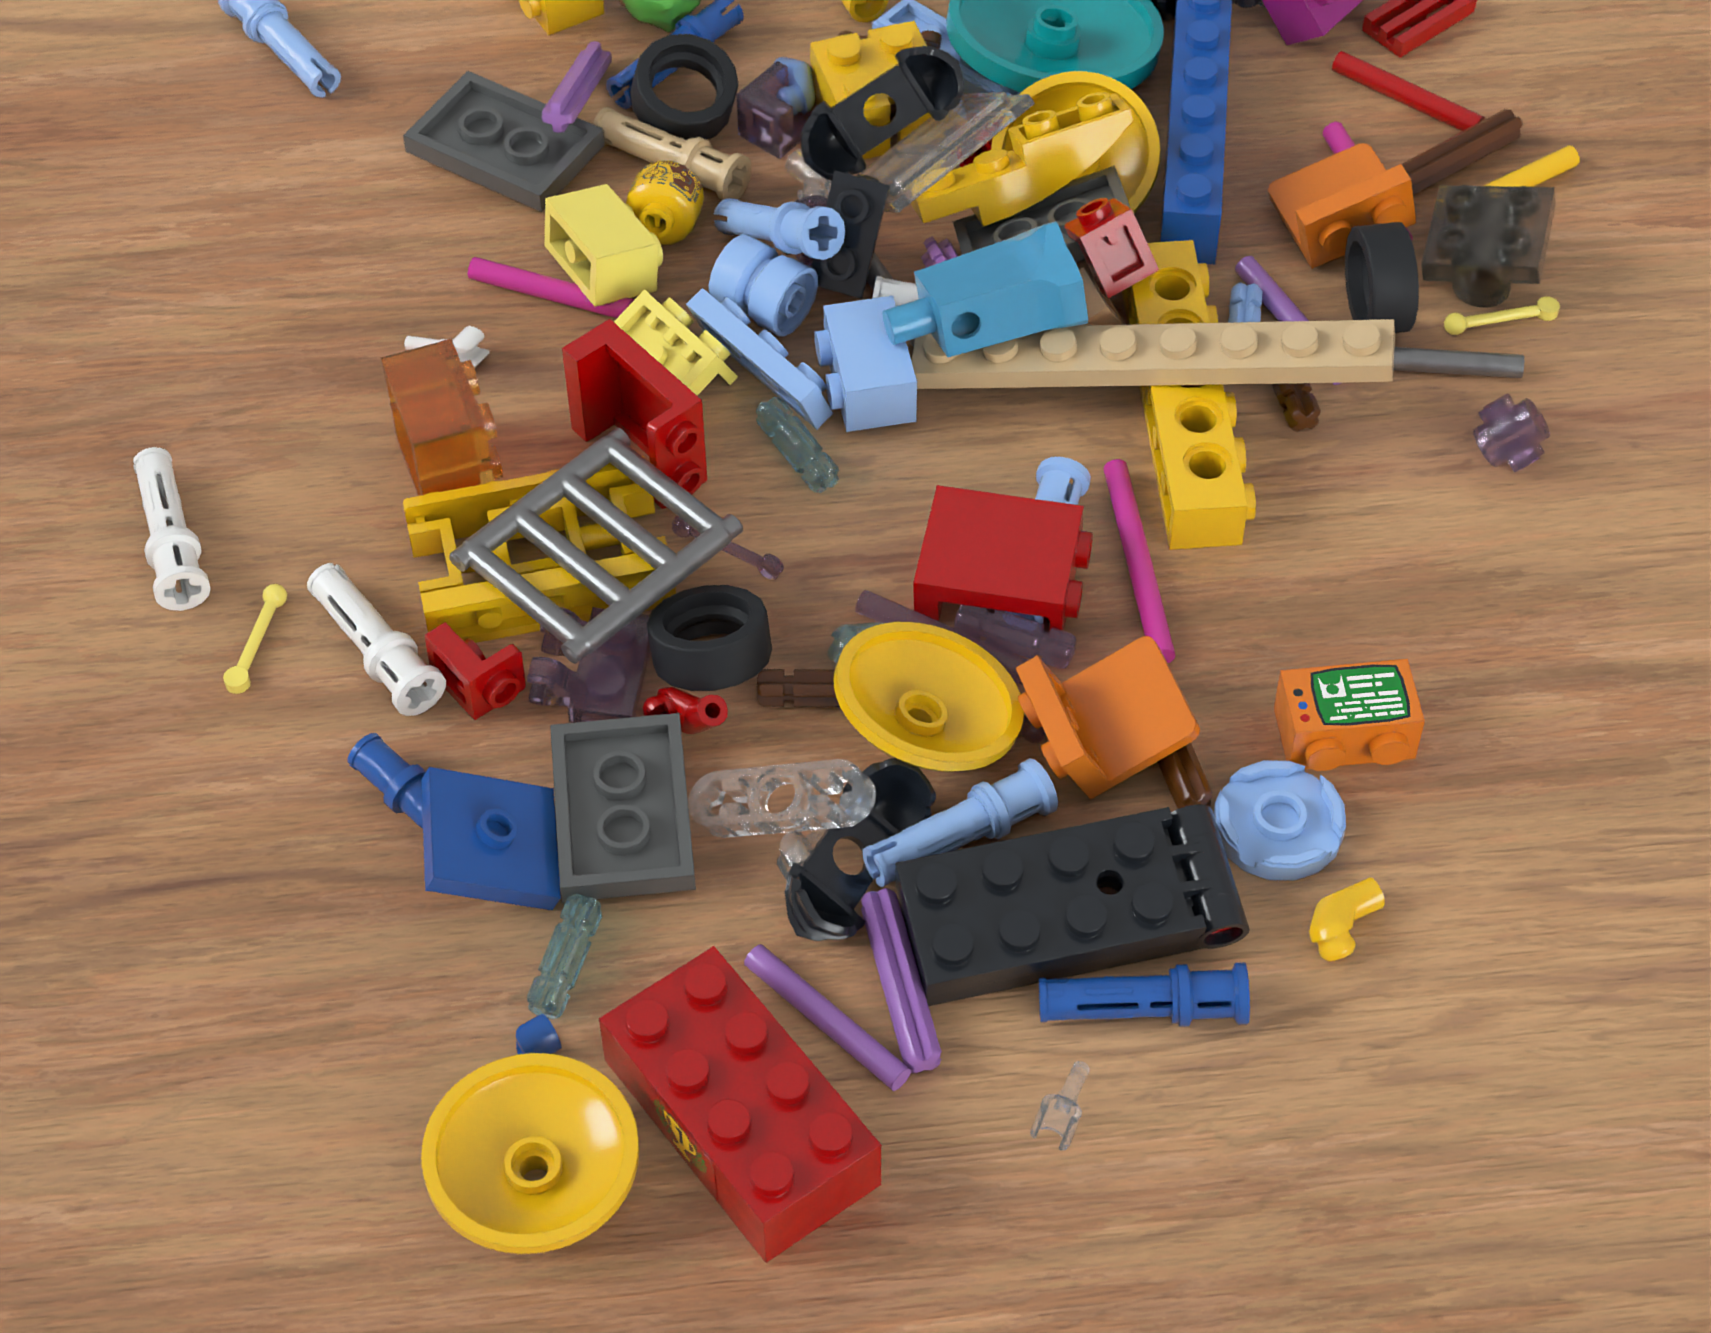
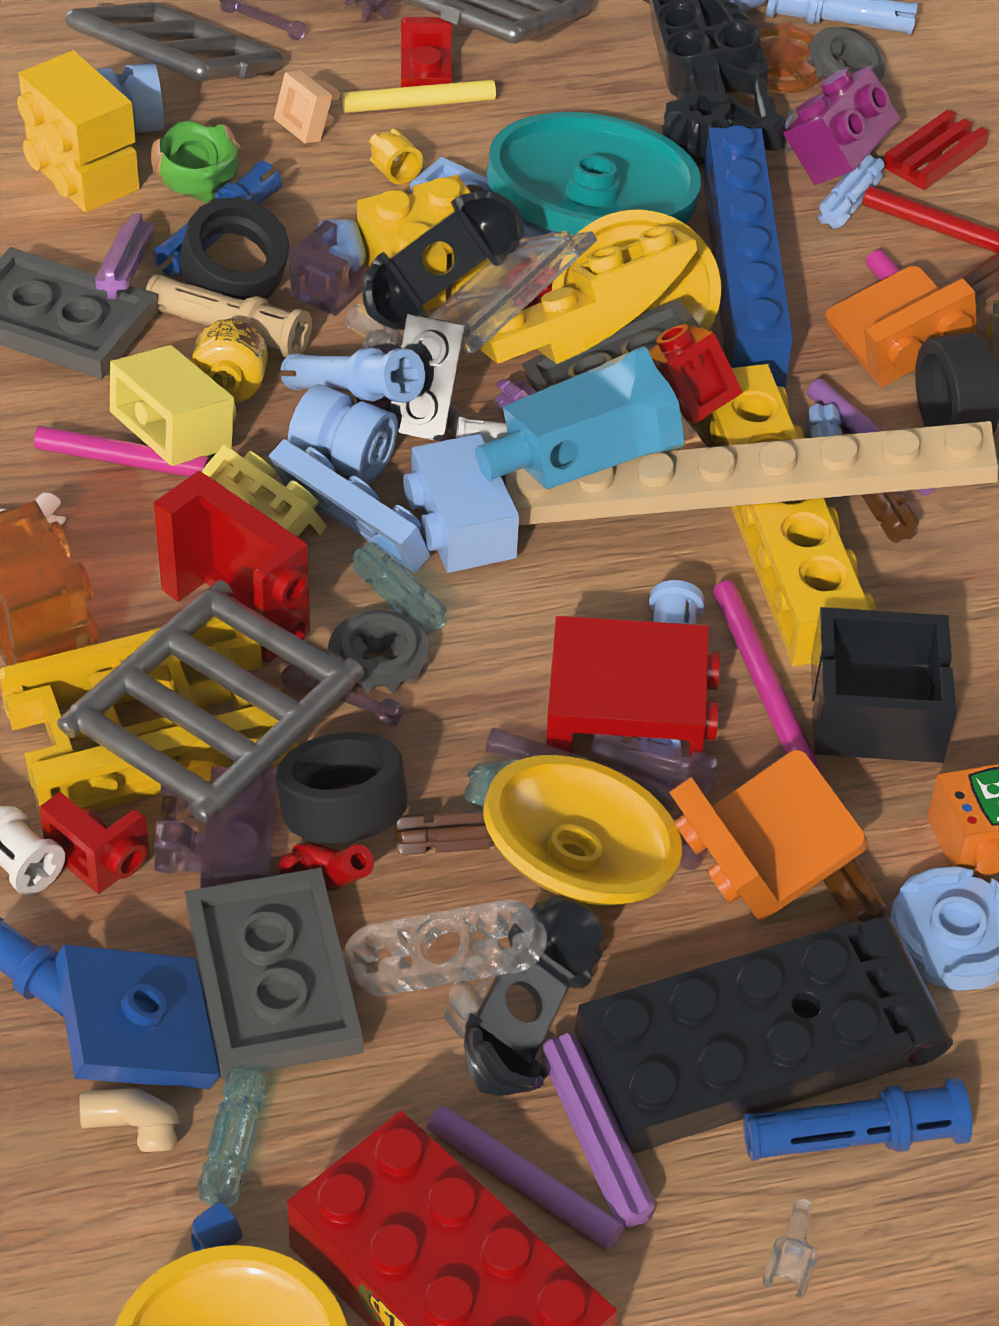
camera: 10 degrees left, 5 degrees down
light blue pin [862,759,1058,887] -> none
none -> tan arm [80,1088,180,1152]
none -> dark grey gear [328,610,429,695]
none -> black piece [811,607,956,763]
none -> light blue axle [818,154,885,229]

